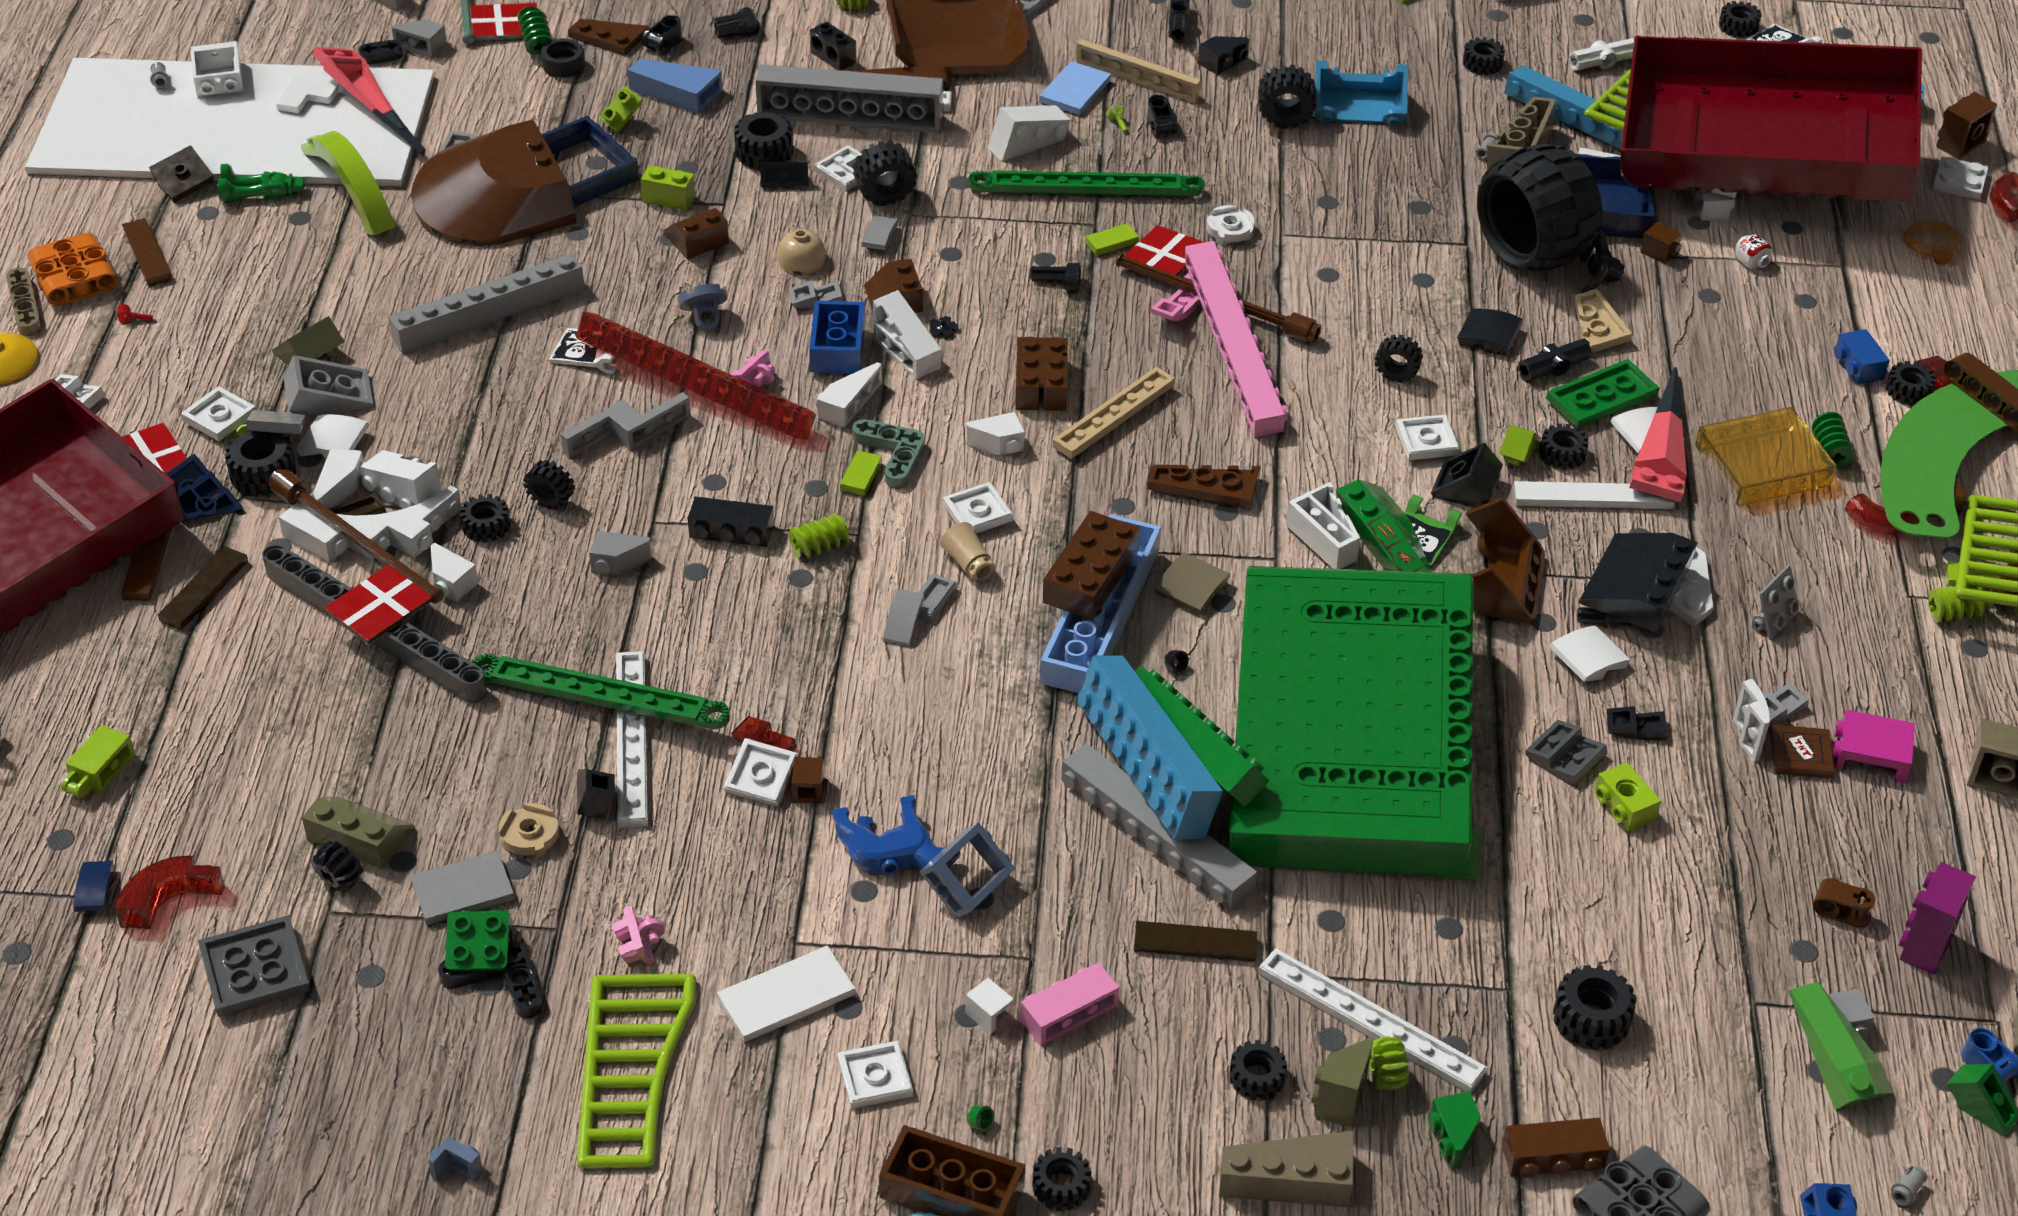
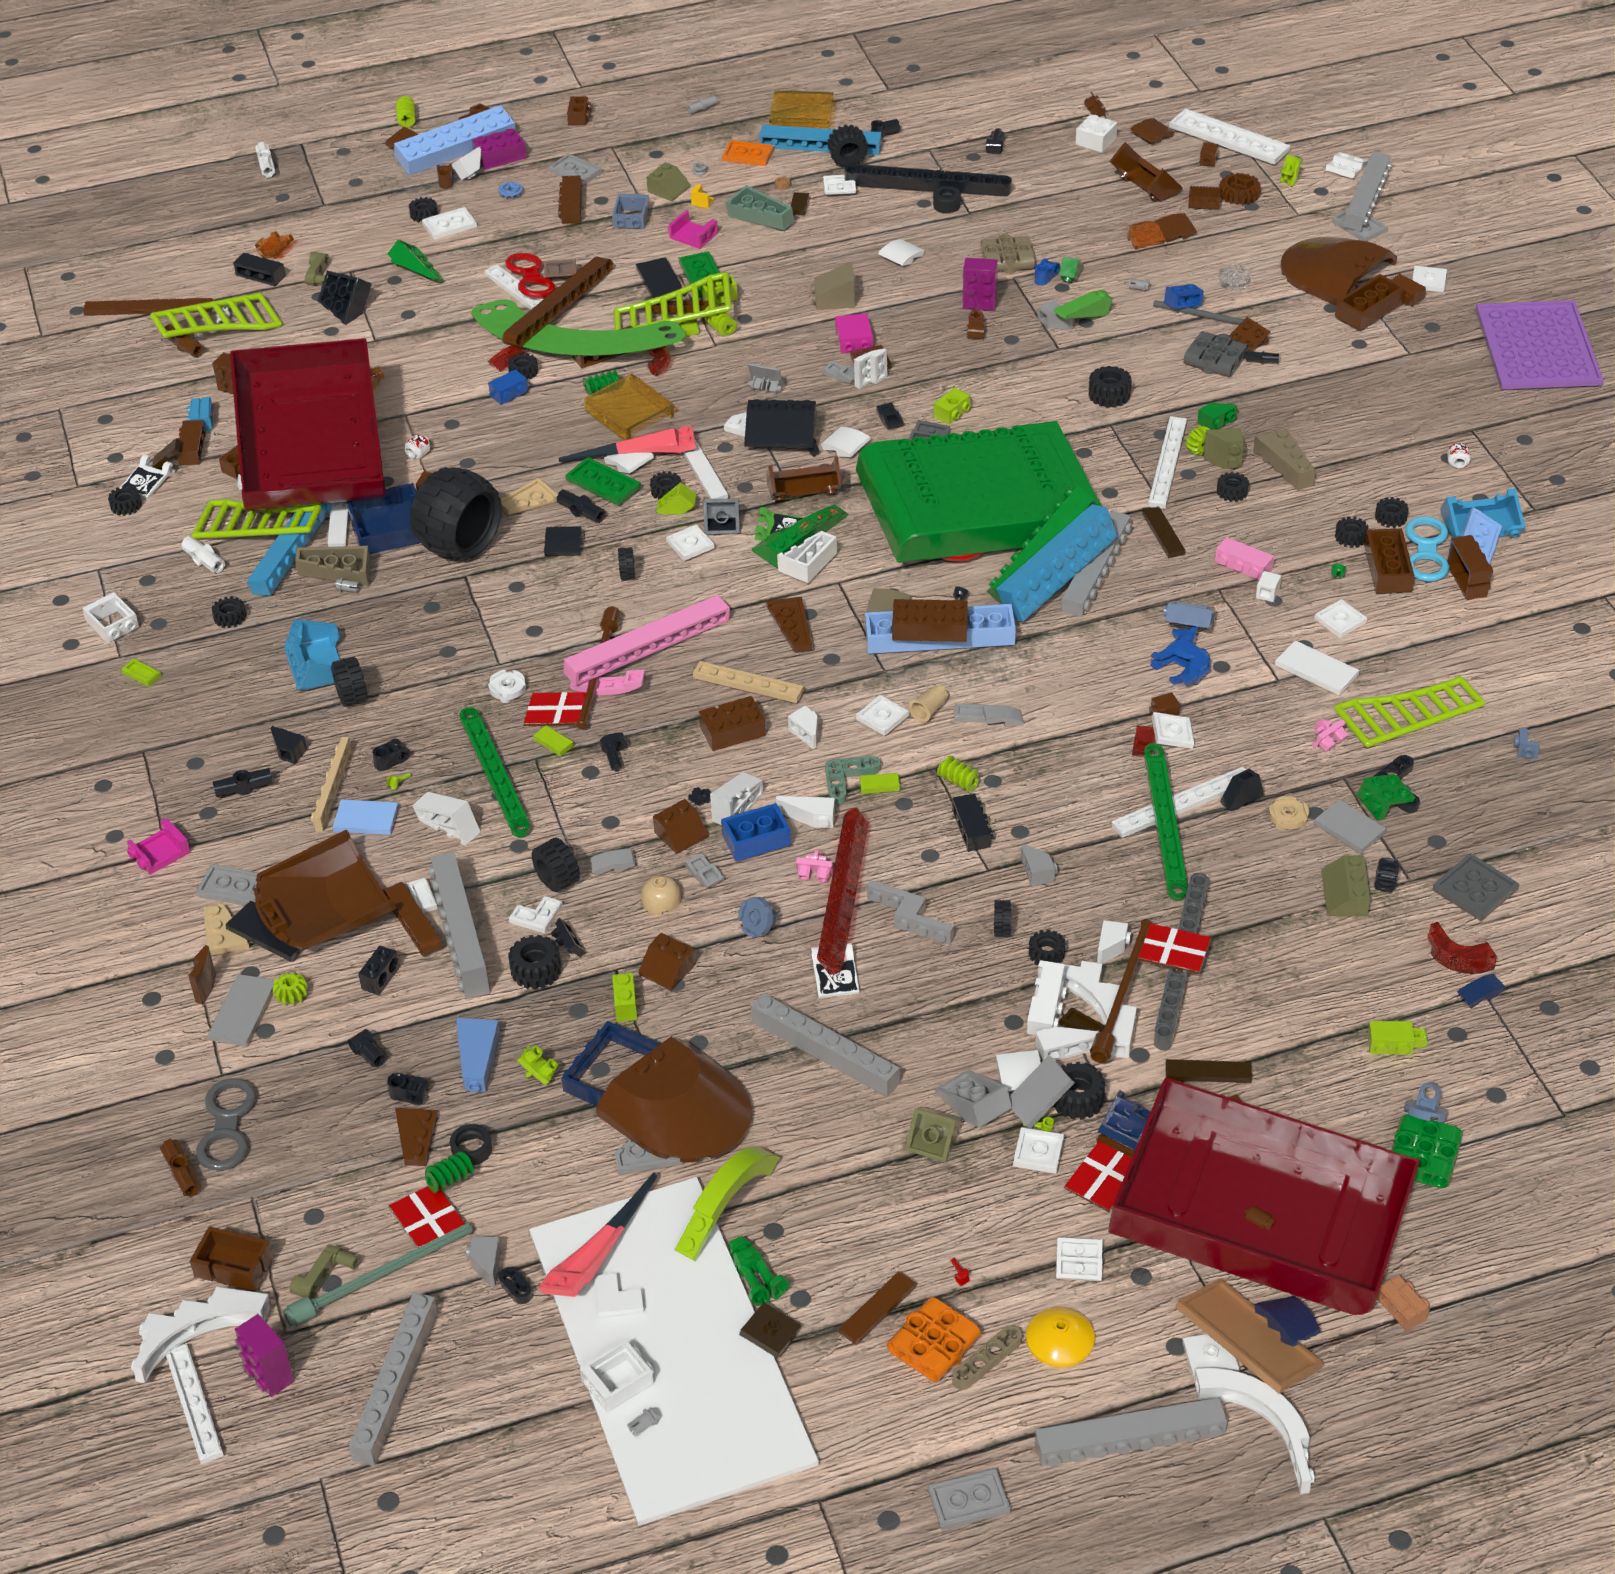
camera: 110 degrees left, 0 degrees up
reddish brown brick [1501,1117,1610,1177] -> none

